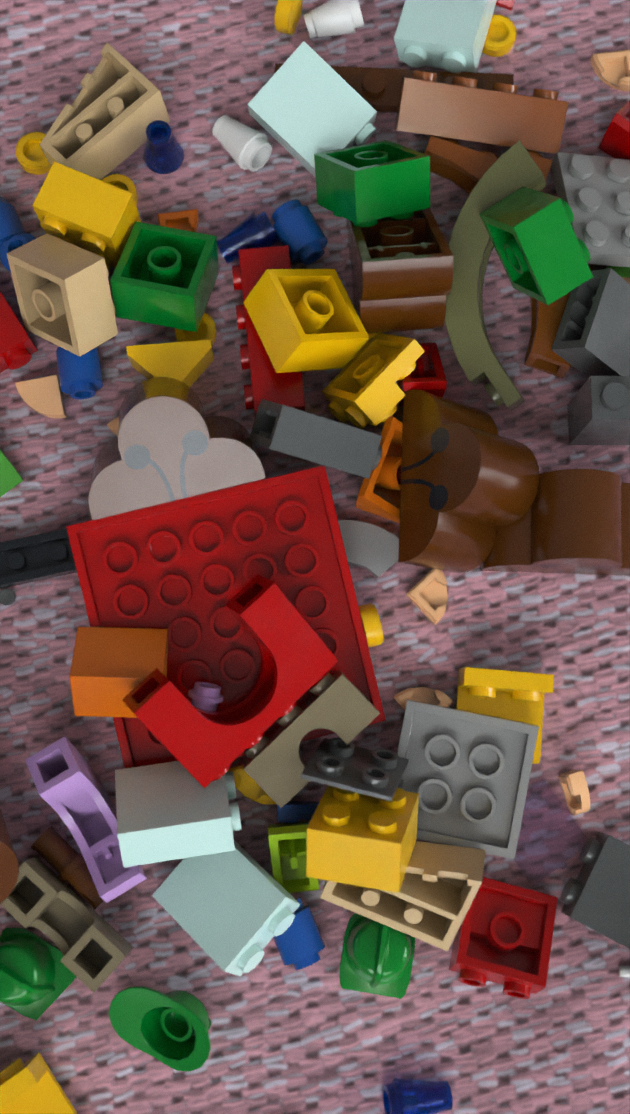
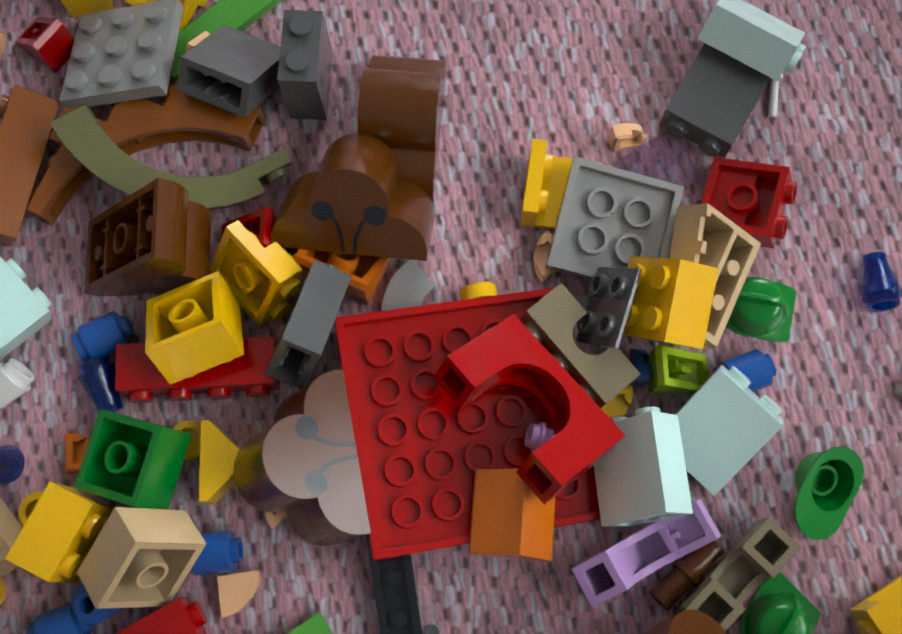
camera: 80 degrees left, 5 degrees down
green brick [314,140,430,227] -> none
light nougat tile [406,569,448,625] -> none
green brick [479,186,593,305] -> none

